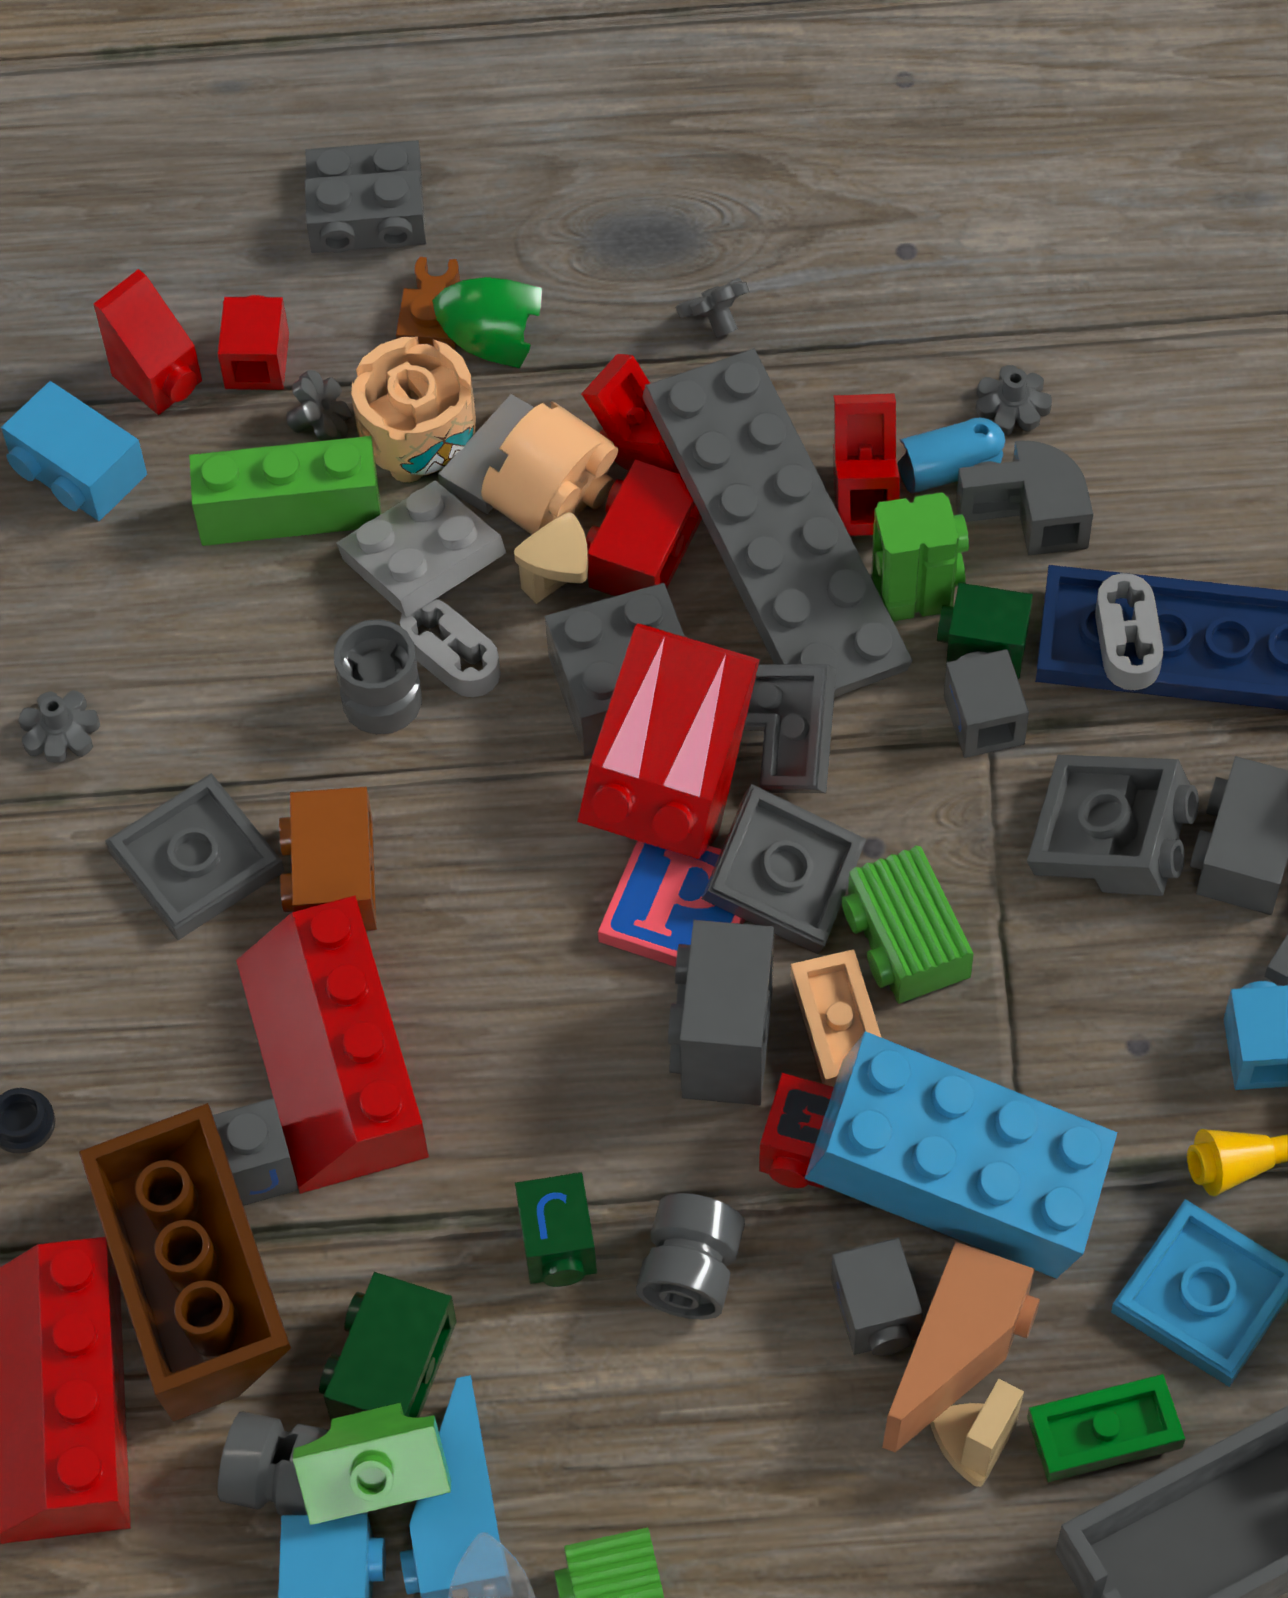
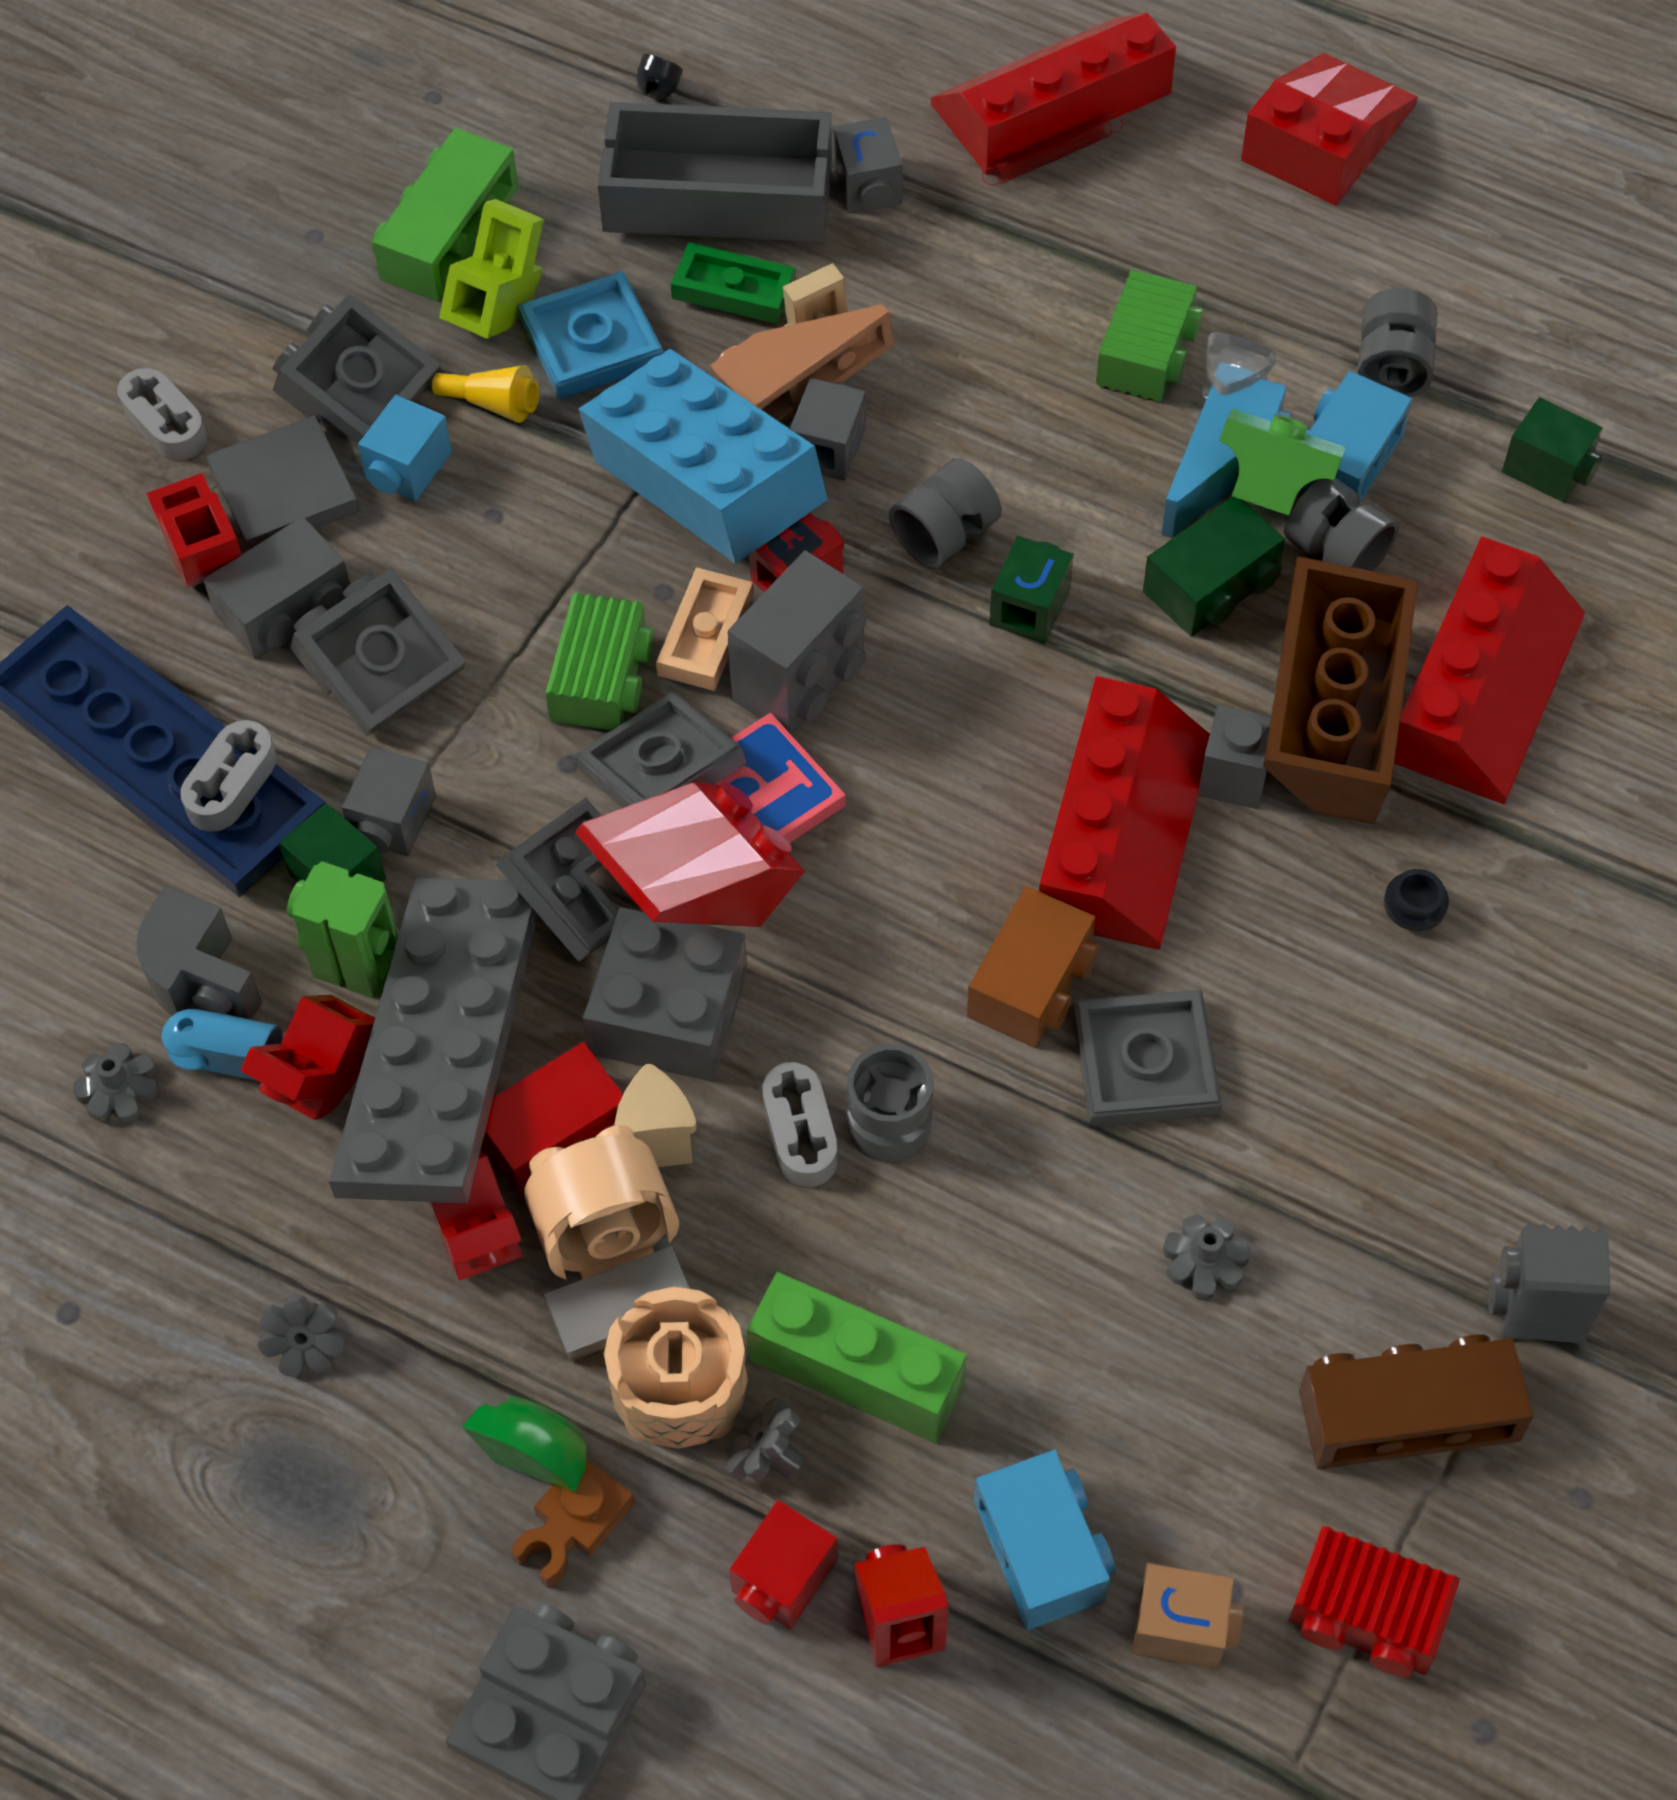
camera: 150 degrees left, 0 degrees up
light grey plate [337,480,506,618] -> none

